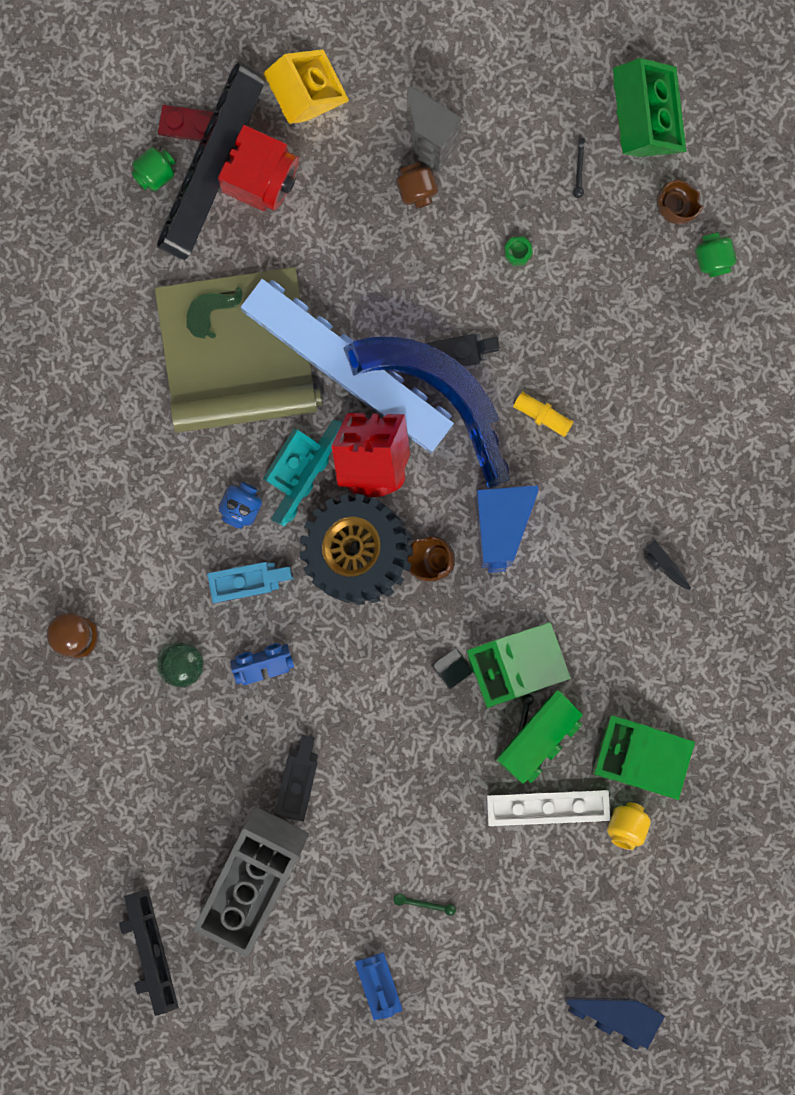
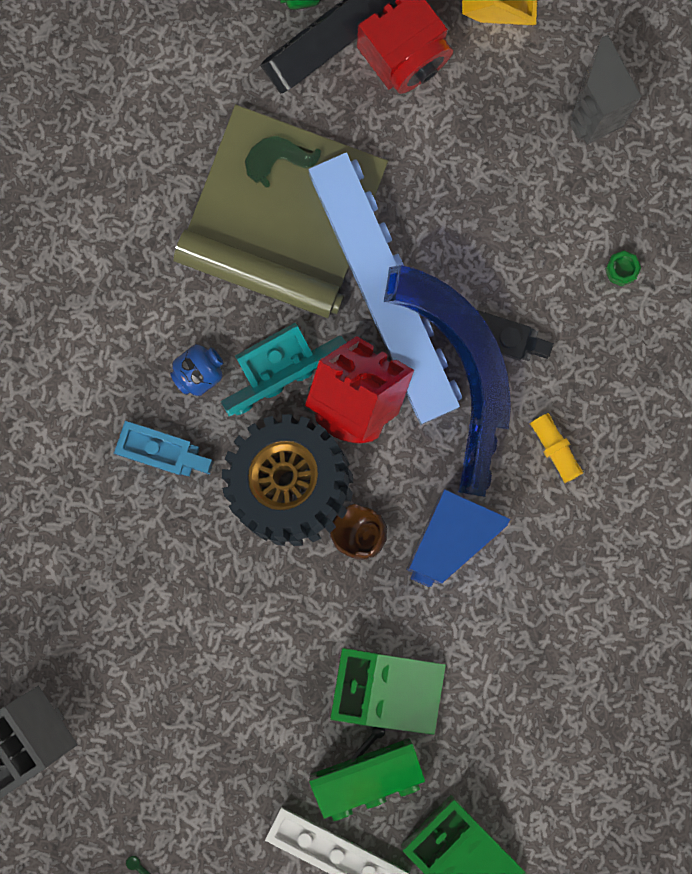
camera: 25 degrees right, 0 degrees up
clear green hair [156,642,204,688] -> none
blue hinge [230,643,294,686] -> none
black hinge [274,735,318,822] -> none
reddish brown head [396,162,439,209] -> none
black slope [432,648,473,690] -> none
black plate [643,540,691,590] -> none

